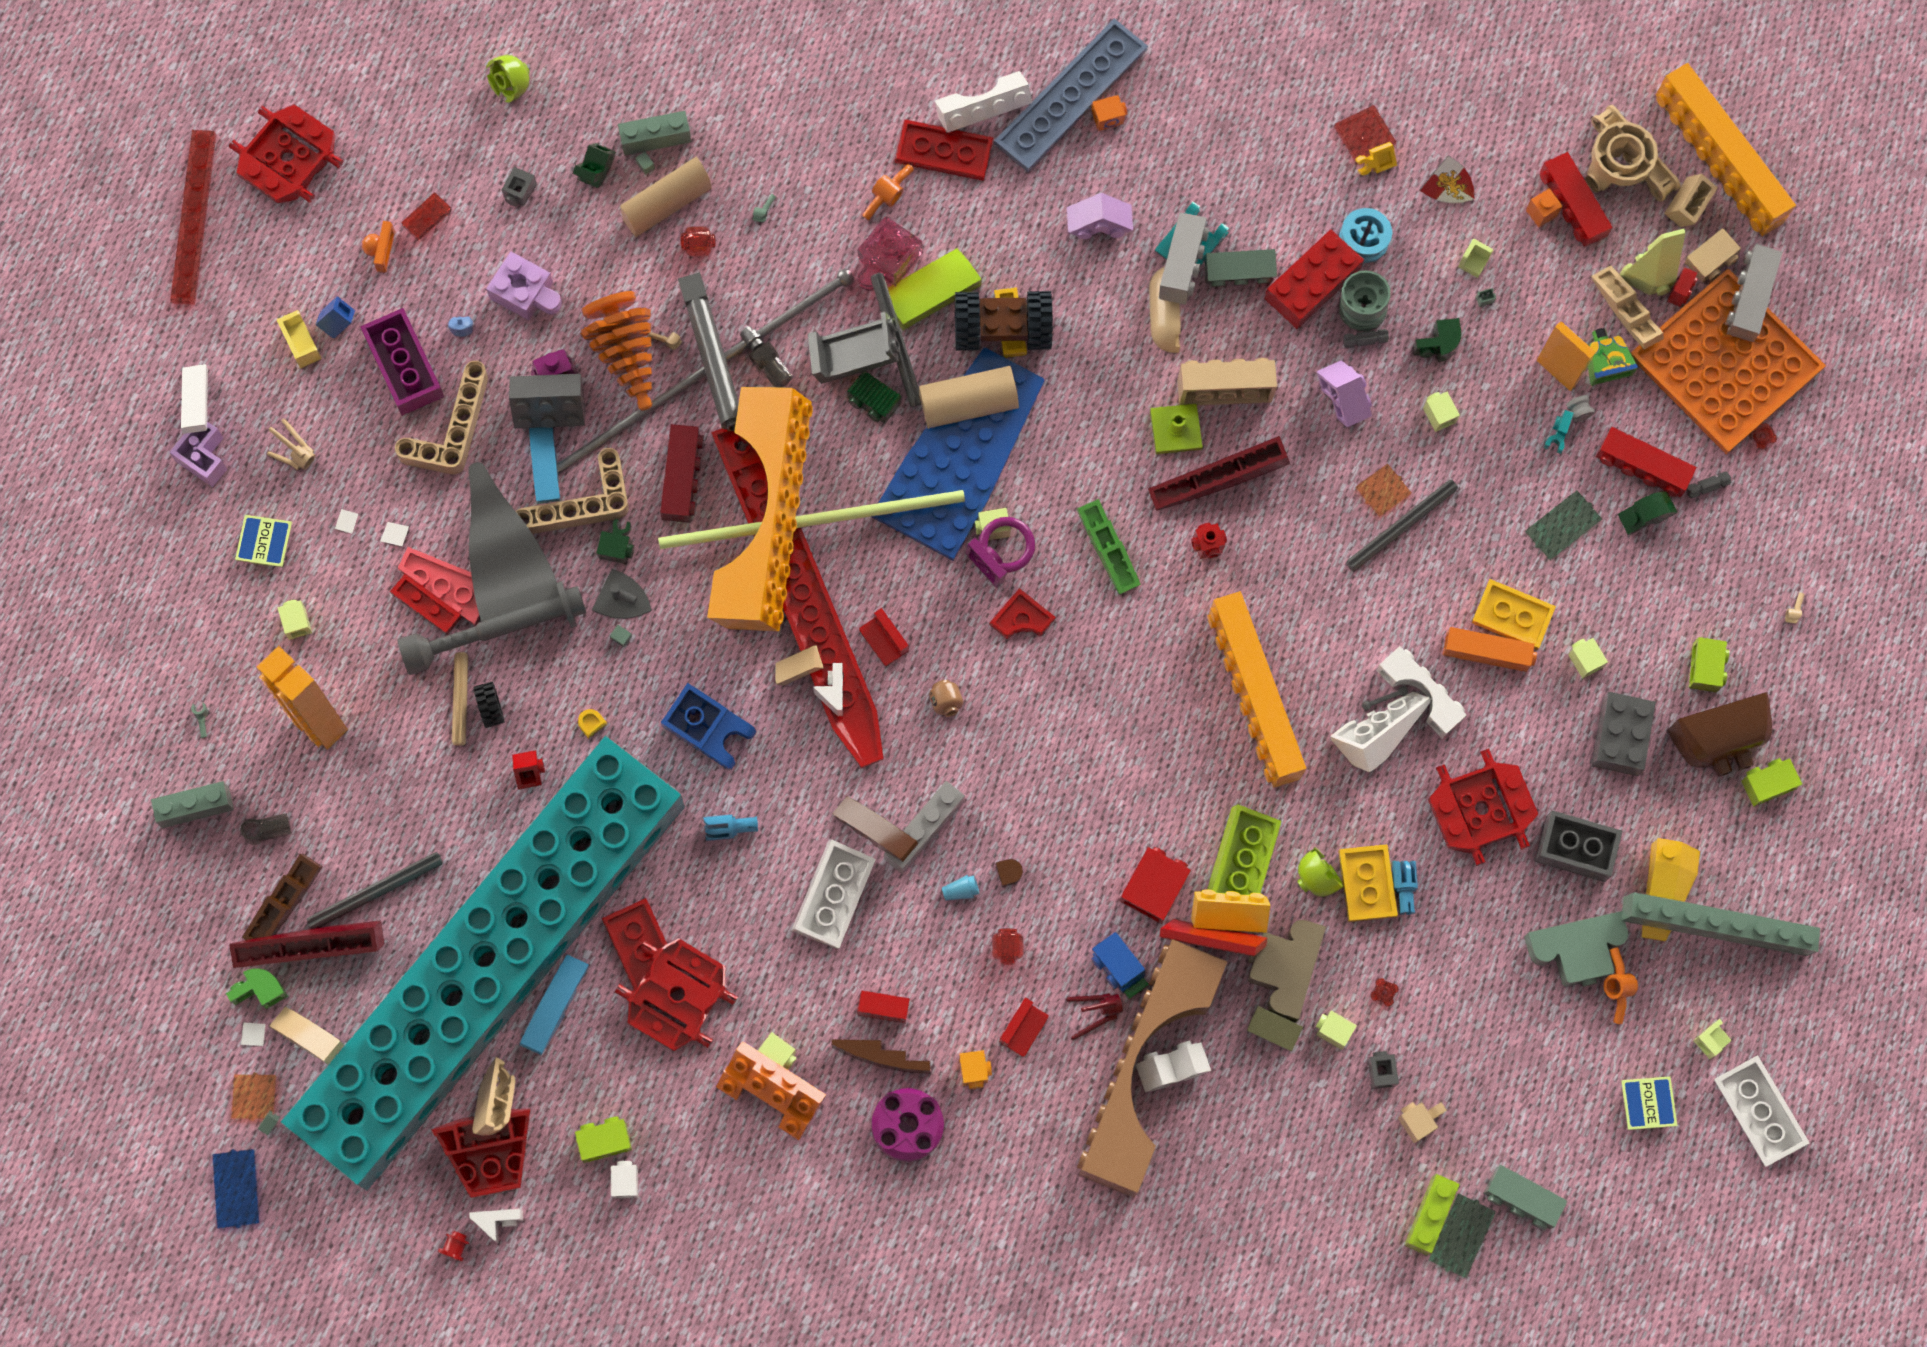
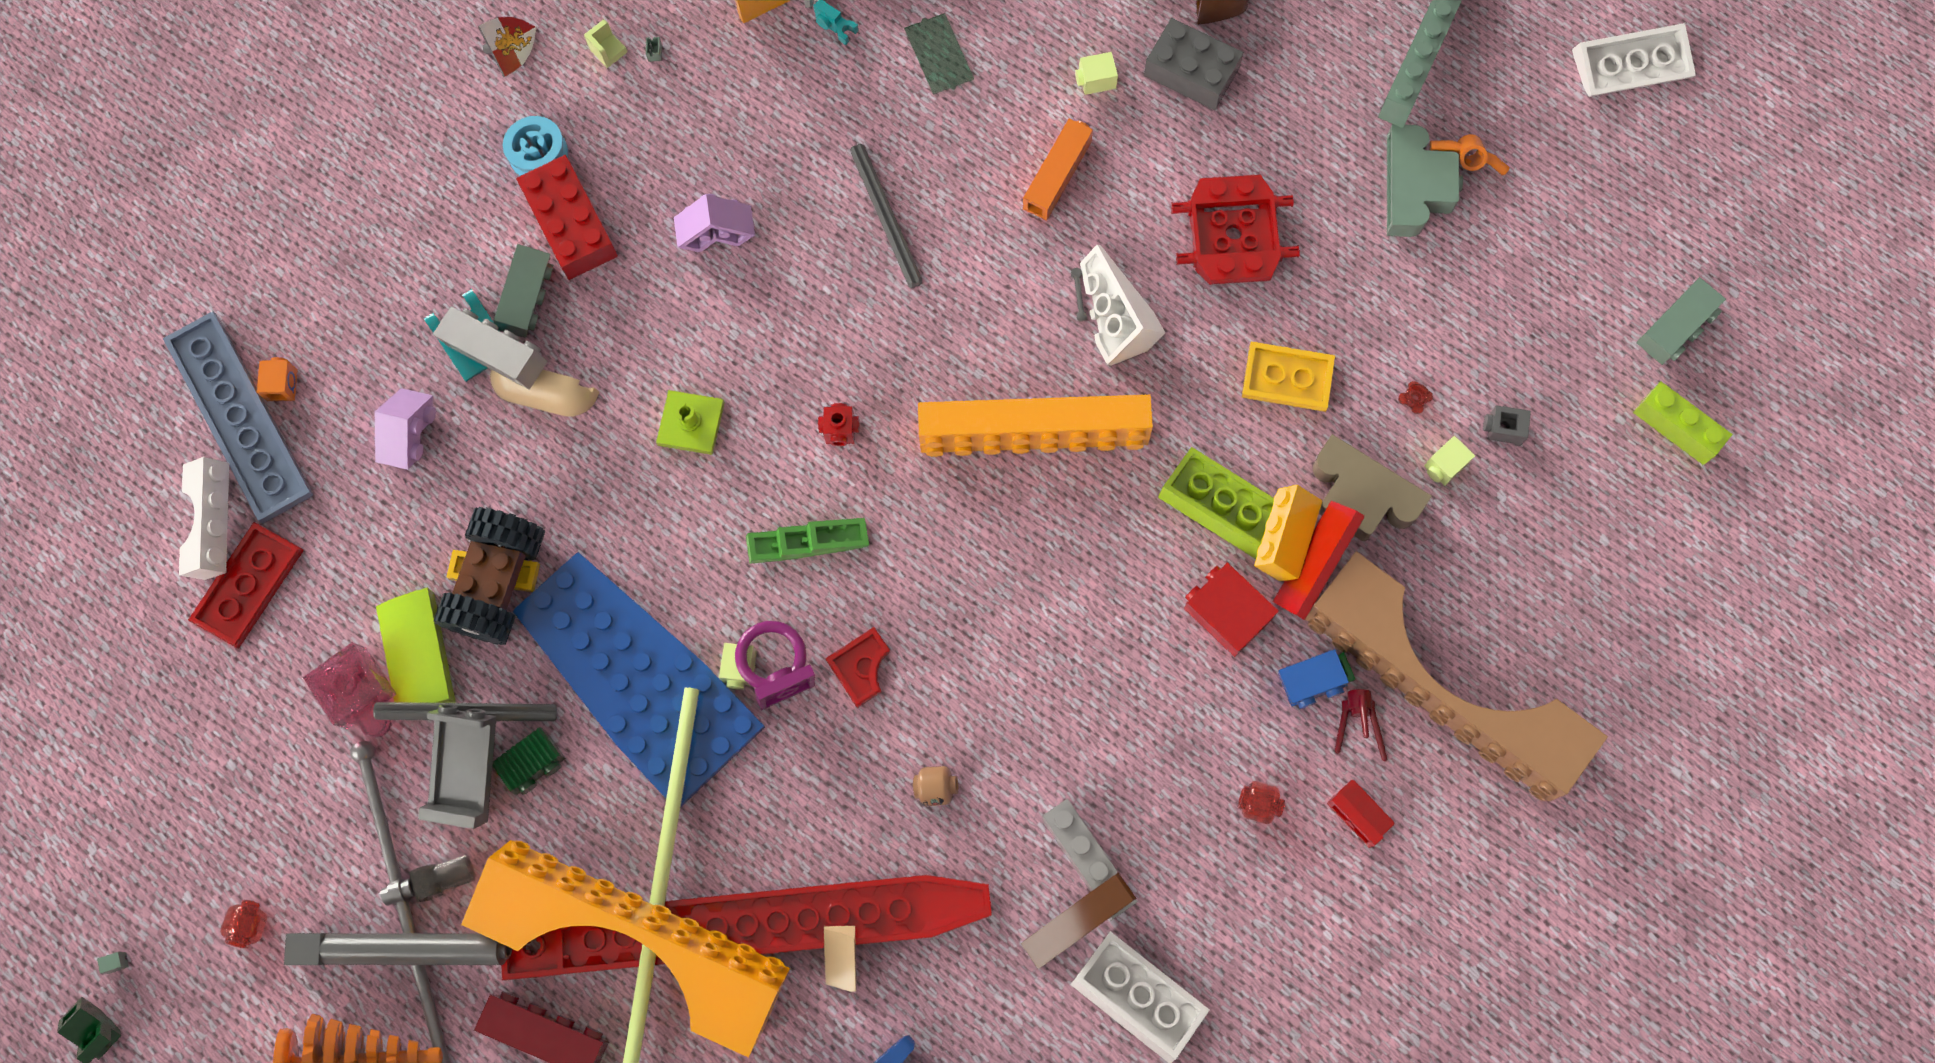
camera: 65 degrees left, 0 degrees up
sand green brick [618,111,691,156] -> none
tan brick [620,156,712,237] -> none
tan hand [648,332,682,350] -> none
sand green hand [753,194,776,222] -> none
white slope [813,663,843,716] -> none
reddish brown slope [832,1039,931,1074] -> none
red panel [857,990,910,1024] -> none
red panel [859,608,909,666] -> none
orange piece [862,164,914,220] -> none
magenta piece [871,1088,944,1162] -> none
tan brick [919,366,1019,428] -> none
medium azure cone [942,875,979,901] -> none
light orange brick [959,1050,992,1089] -> none
reddish brown tile [995,859,1023,887] -> none
white brick [1136,1041,1211,1092] -> none
dark red slope [1148,436,1290,511] -> none
tan brick [1177,358,1277,406] -> none
olive hinge [1247,1005,1303,1052] -> none
lime cylinder [1297,847,1343,897] -> none
clear red tile [1334,105,1396,163] -> none
sand green wheel [1339,271,1391,331] -> none
dark grey axle [1343,329,1389,348] -> none
yellow plate [1355,142,1397,175] -> none
clear orange piece [1355,464,1412,517] -> none
white arch [1376,646,1466,739] -> none
dark azure arm [1392,861,1418,915] -> none
tan brick [1398,1102,1447,1143] -> none
dark green brick [1412,318,1461,362] -> none
yellowish green brick [1423,392,1460,432] -> none
clear green piece [1429,1193,1496,1279] -> none
yellow plate [1471,579,1556,650] -> none
dark grey brick [1535,810,1623,882] -> none
piece [1621,1076,1677,1130] -> none
yellow wedge [1641,838,1700,941] -> none
yellowish green panel [1693,1019,1731,1059] -> none

